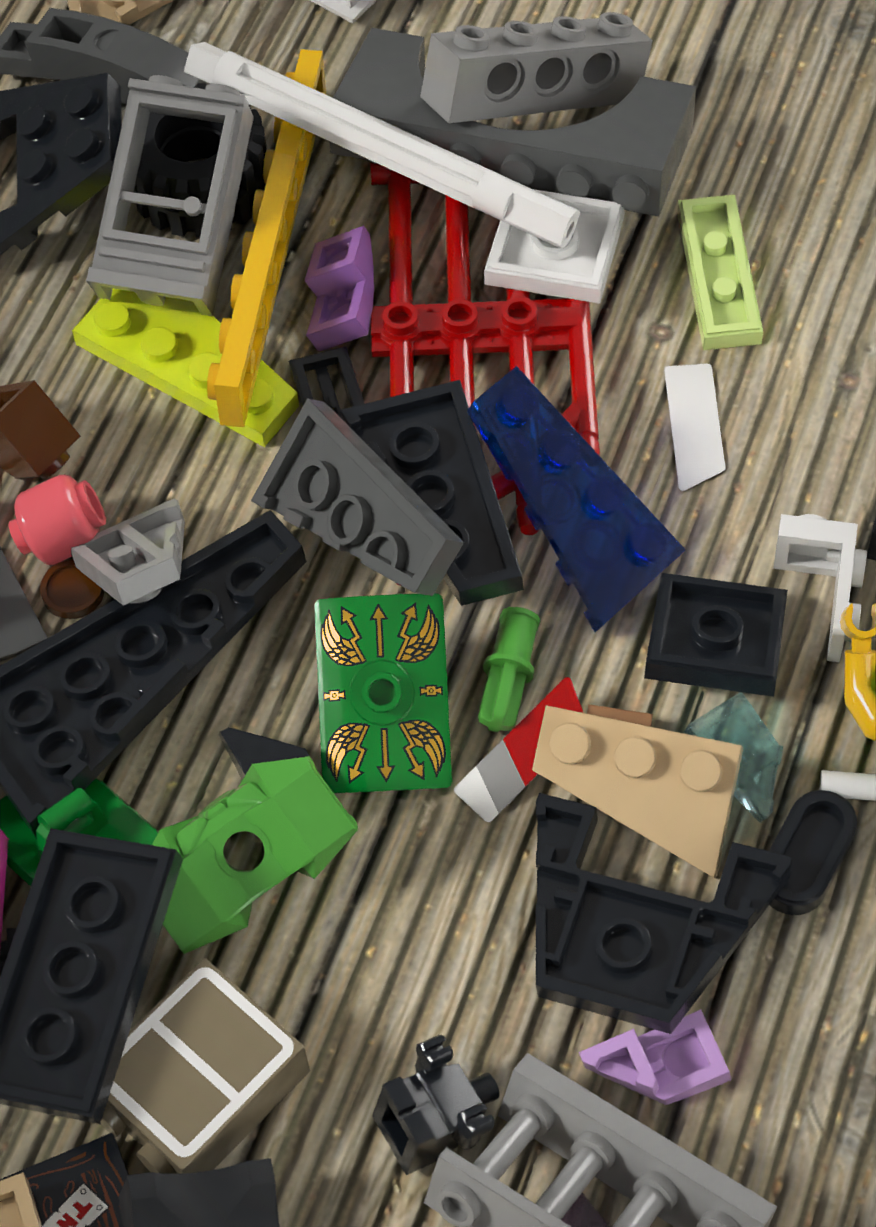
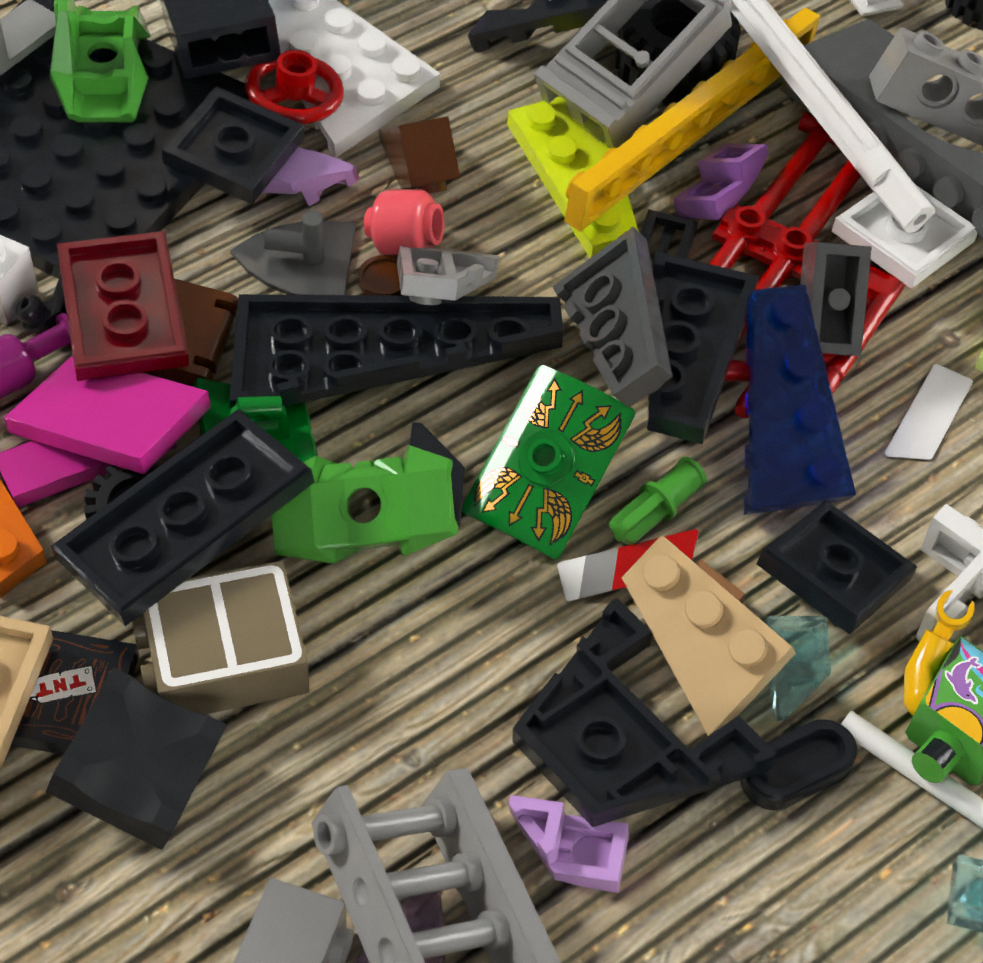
camera: 25 degrees right, 5 degrees down
black piece [372,1034,500,1176] -> none
none -> dark grey slope [799,242,872,356]

